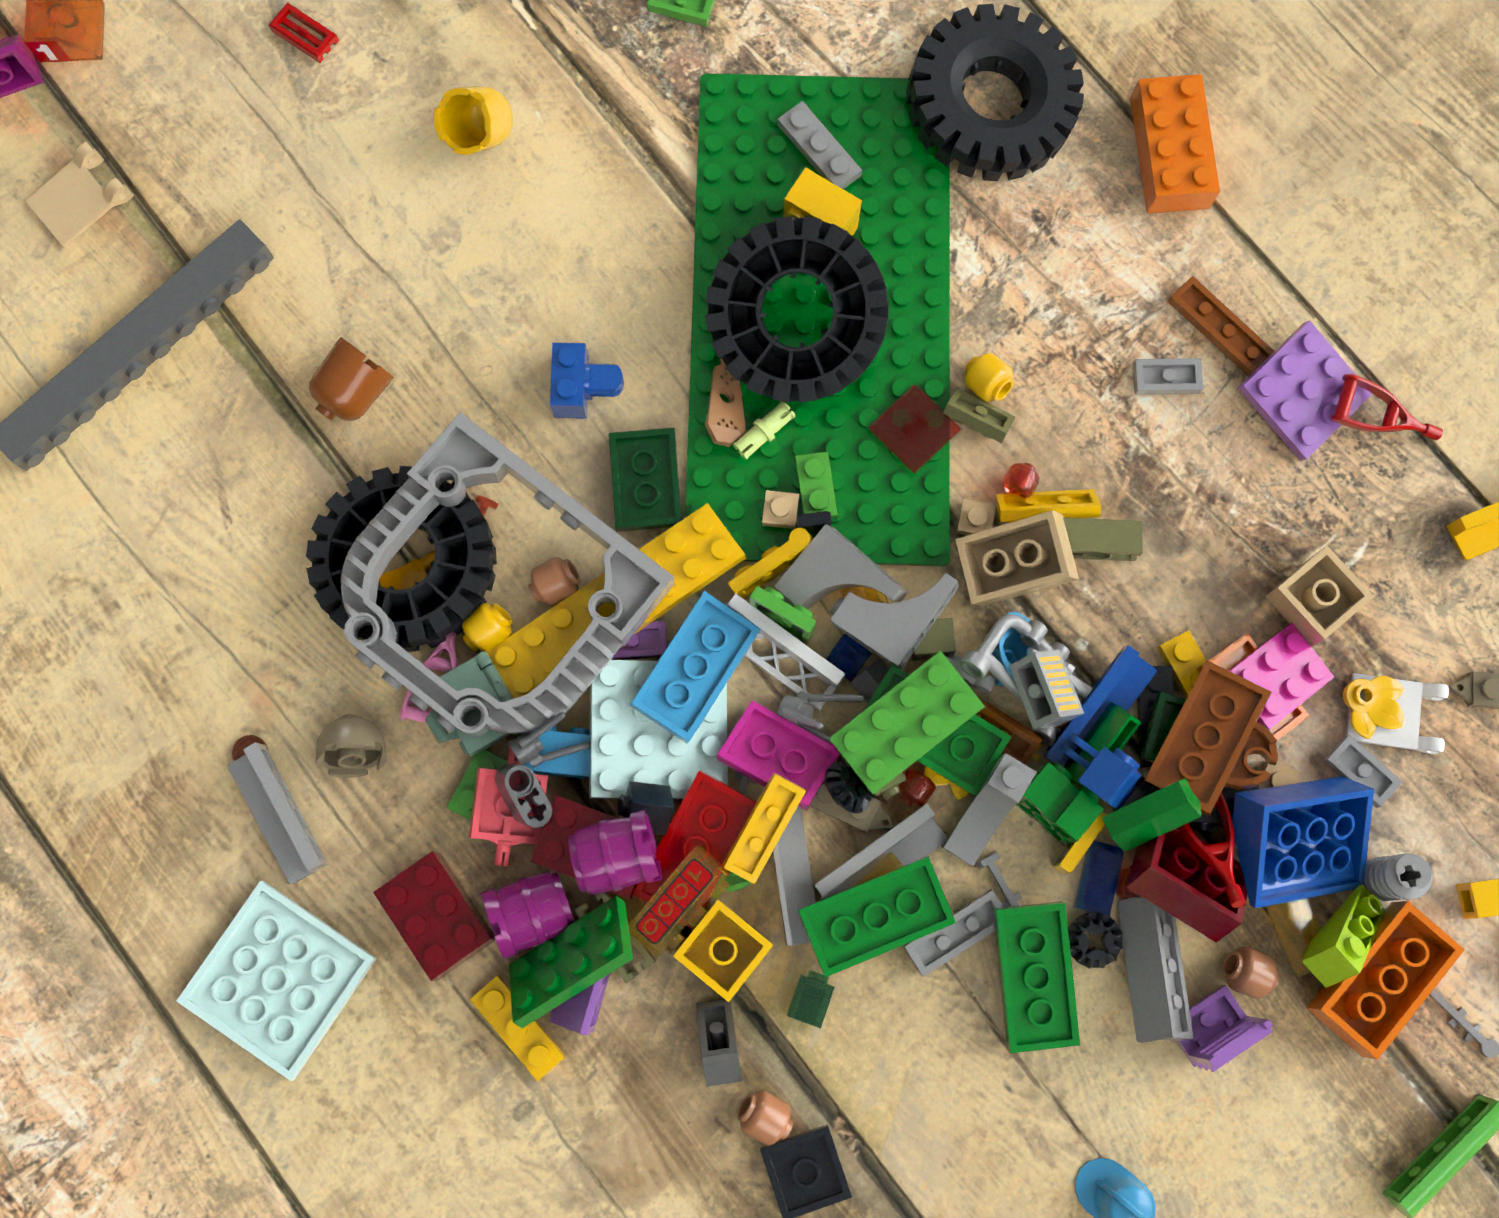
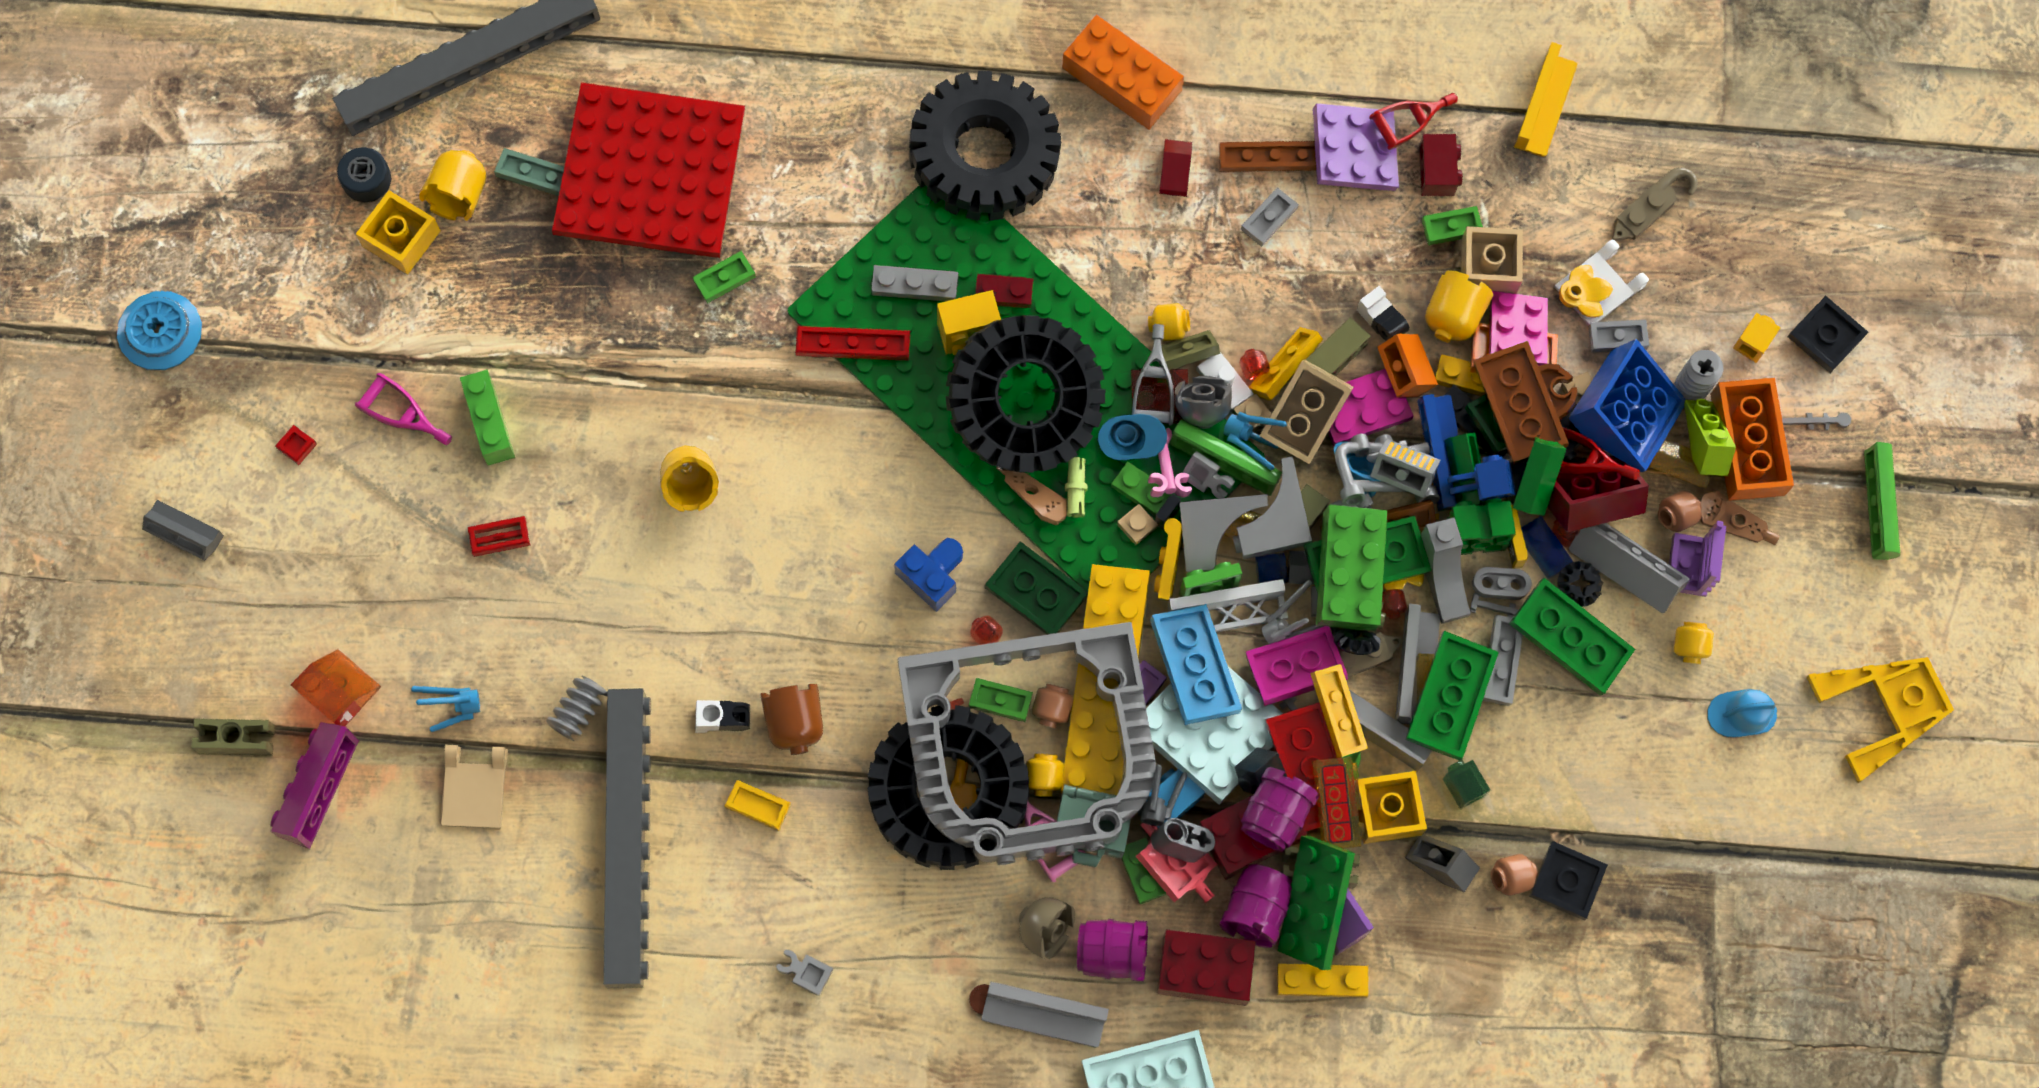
camera: 50 degrees left, 5 degrees down
none -> dark azure plant [411,686,480,732]
none -> light grey piece [546,676,608,741]
none -> leg [695,700,750,733]
none -> yellow tile [725,780,791,831]
none -> light grey plate [776,950,833,997]
none -> red tile [795,326,910,361]
none -> bright green plate [969,678,1033,722]
none -> clear red piece [970,615,1003,645]
none -> dark red plate [976,274,1033,308]
none -> magenta piece [1077,919,1148,982]
none -> dark azure piece [1098,414,1167,460]
none -> light grey piece [1132,324,1174,425]
none -> bright pink bar [1148,428,1192,497]
none -> dark red slope [1159,139,1192,197]
none -> bright green brick [1170,420,1283,496]
none -> flat silver cylinder [1175,376,1232,429]
none -> light grey plate [1182,451,1235,499]
none -> white tile [1196,352,1254,413]
none -> dark azure plant [1223,412,1287,470]
none -> dark pink plate [1328,368,1414,447]
none -> leg [1357,286,1410,341]
none -> orange brick [1377,334,1438,398]
none -> dark red brick [1419,134,1463,196]
none -> bright green plate [1422,206,1483,246]
none -> yellow cylinder [1425,270,1494,343]
none -> light grey plate [1472,567,1532,600]
none -> yellow head [1674,622,1714,664]
none -> medium nougat piece [1700,491,1780,545]

